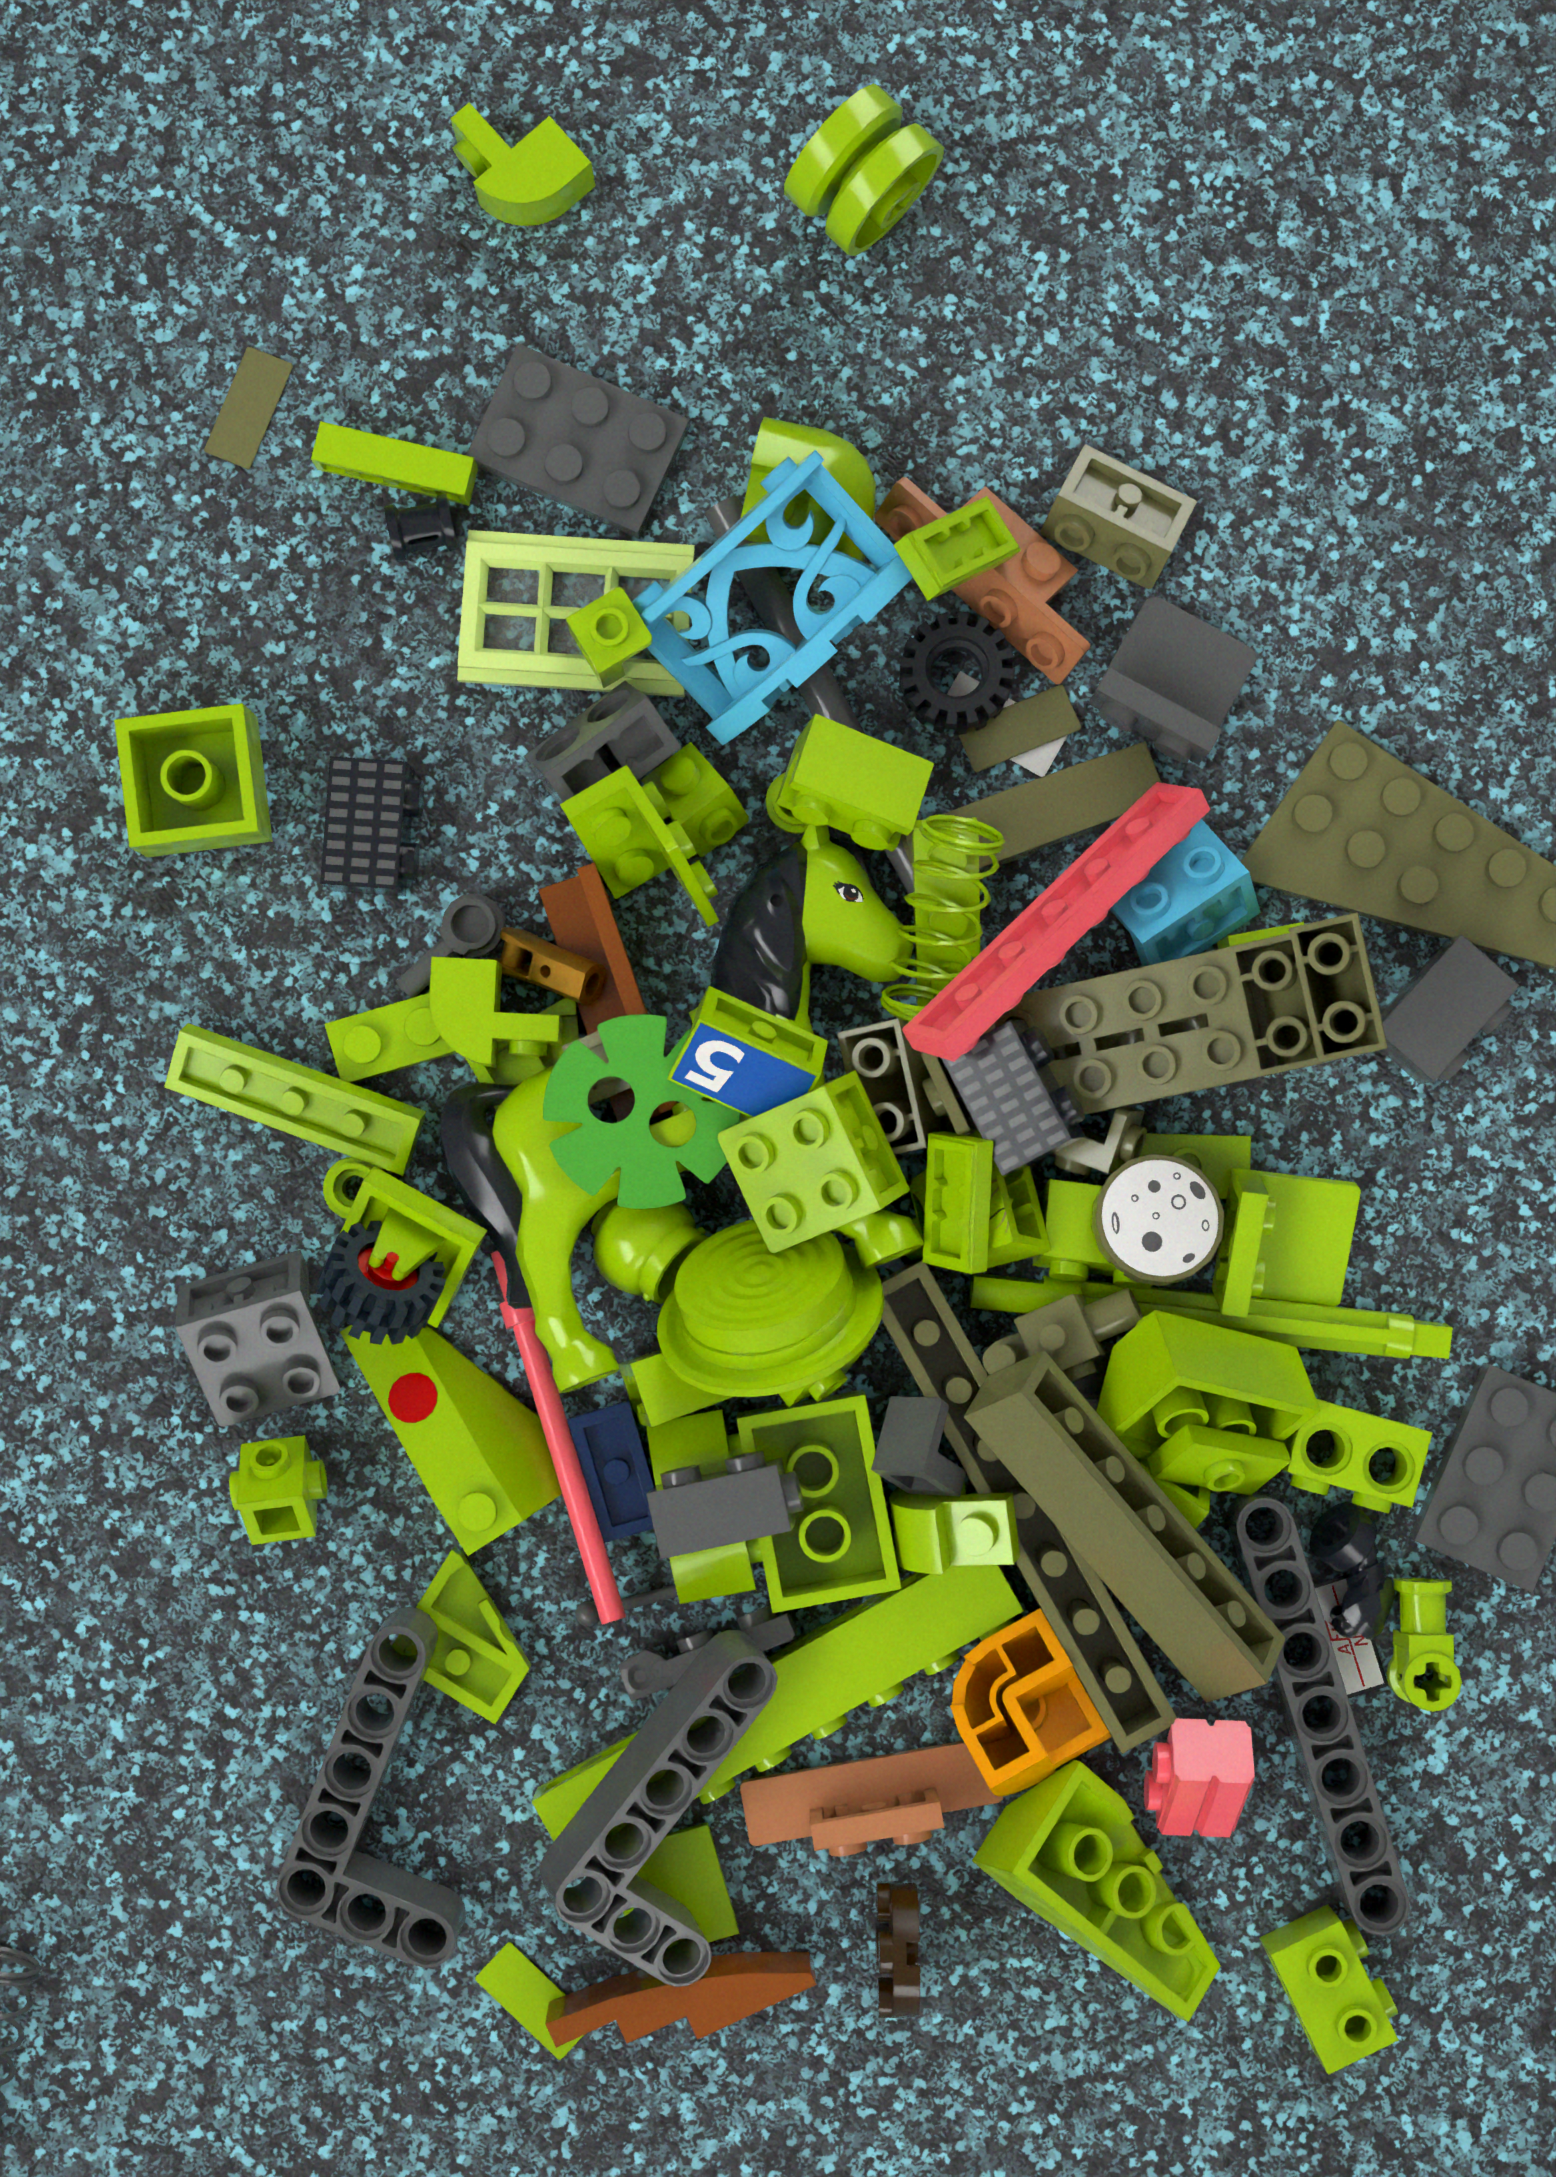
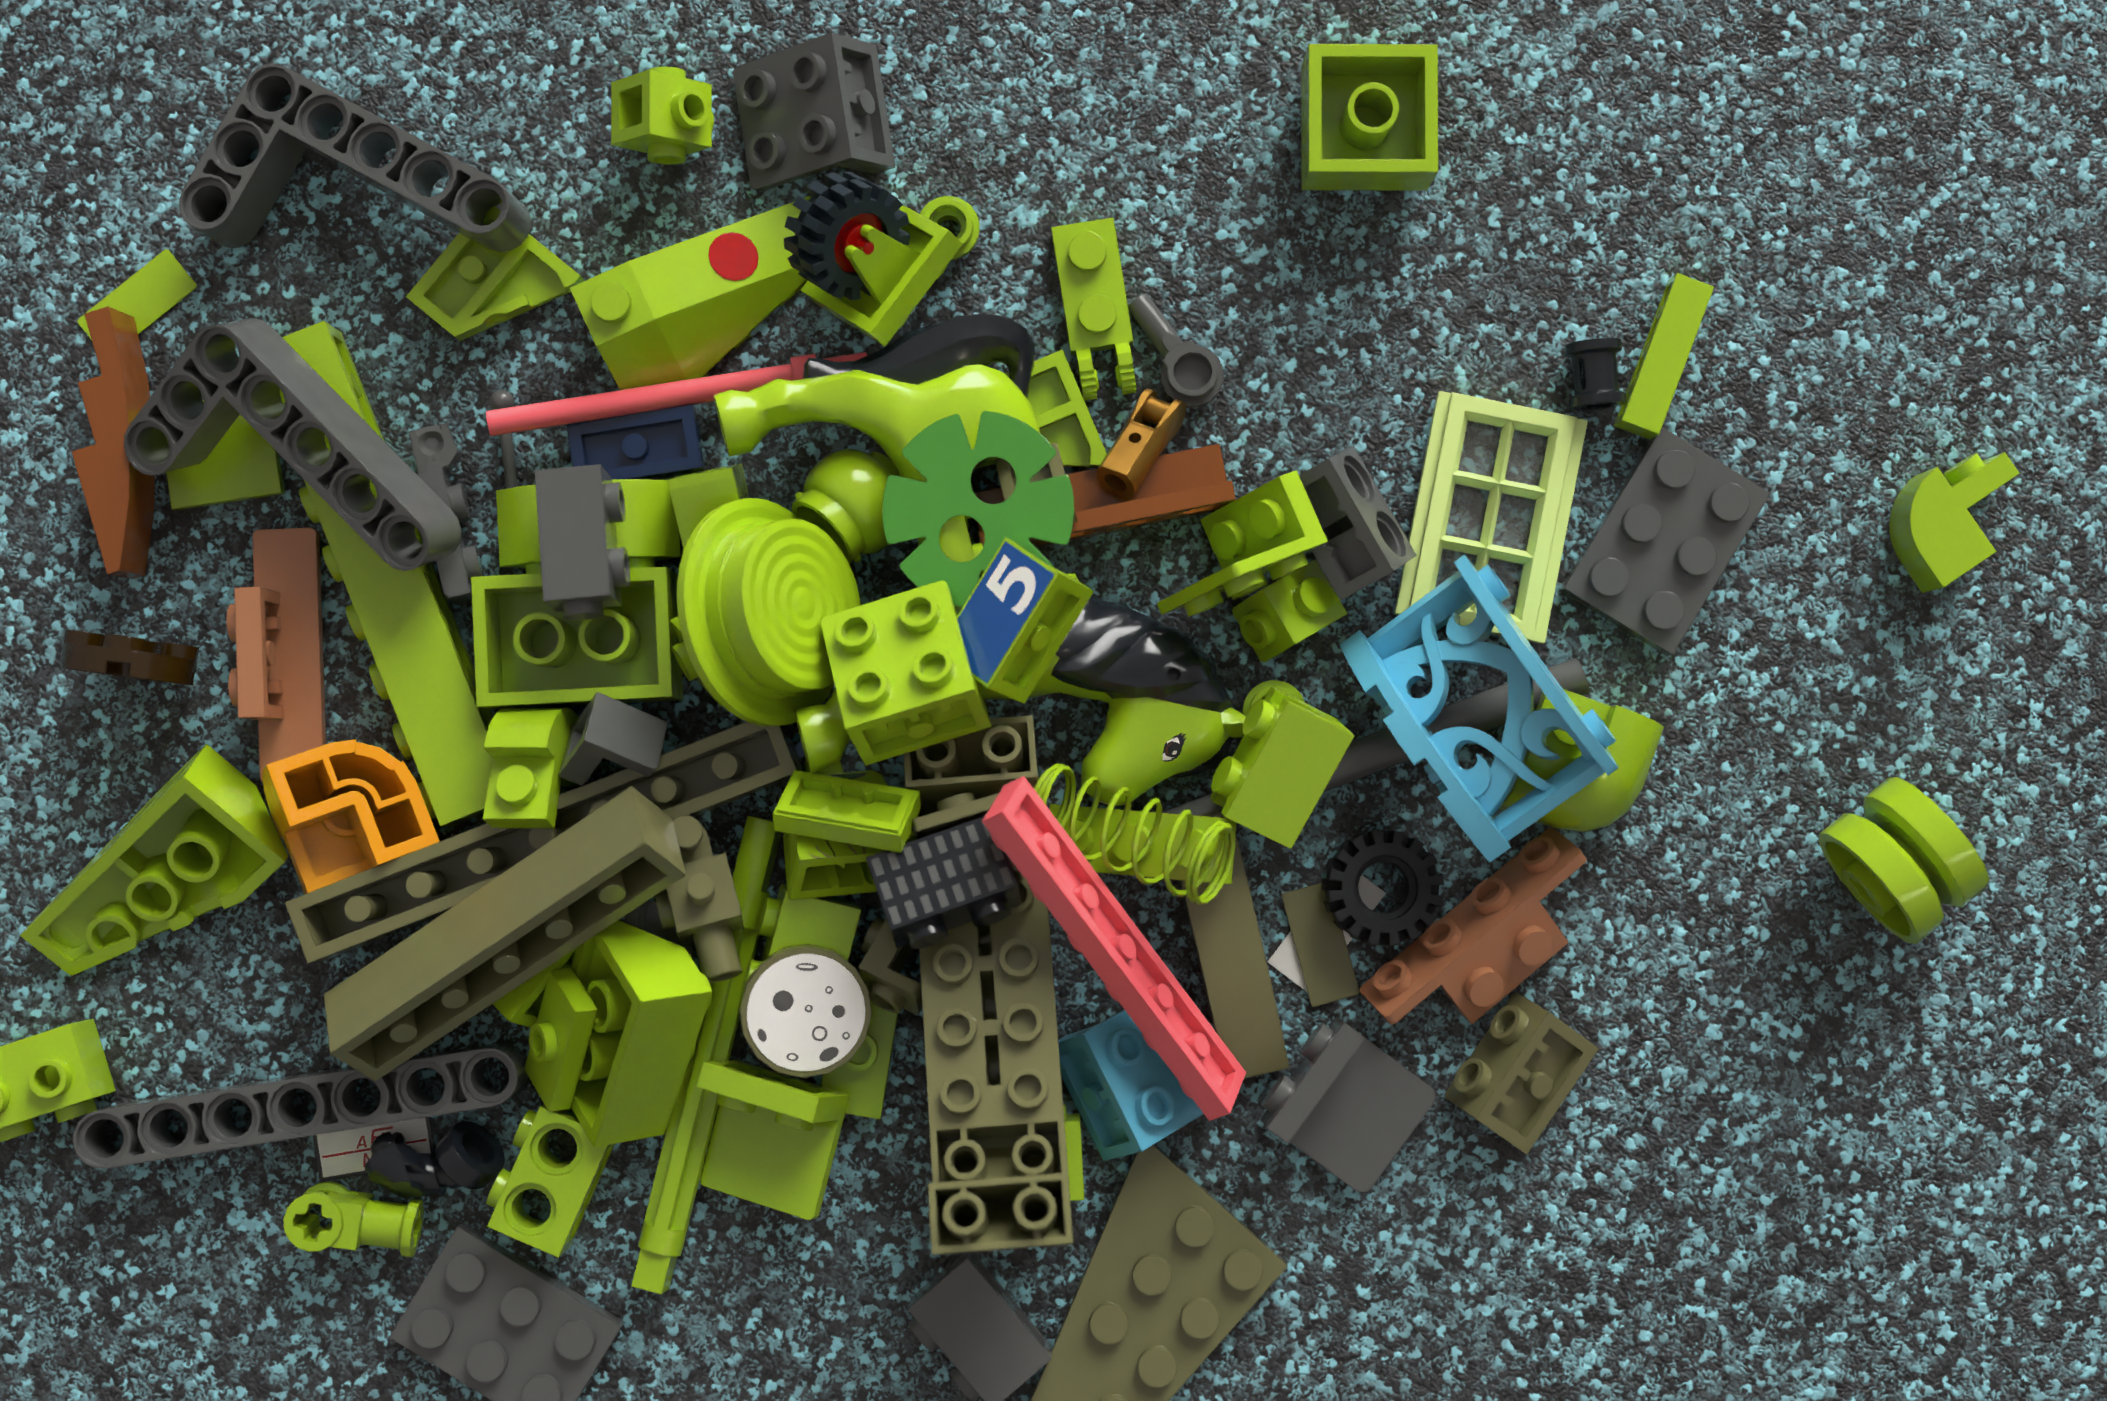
camera: 95 degrees right, 0 degrees up
lime plate [164,1023,427,1176] -> none
olive sticker [204,347,293,469] -> none
black brick [320,756,424,897] -> none
lime brick [429,957,563,1068] -> none
lime bracket [565,587,653,688] -> none
lime plate [893,496,1021,601] -> none
coral brick [1144,1718,1255,1837] -> none

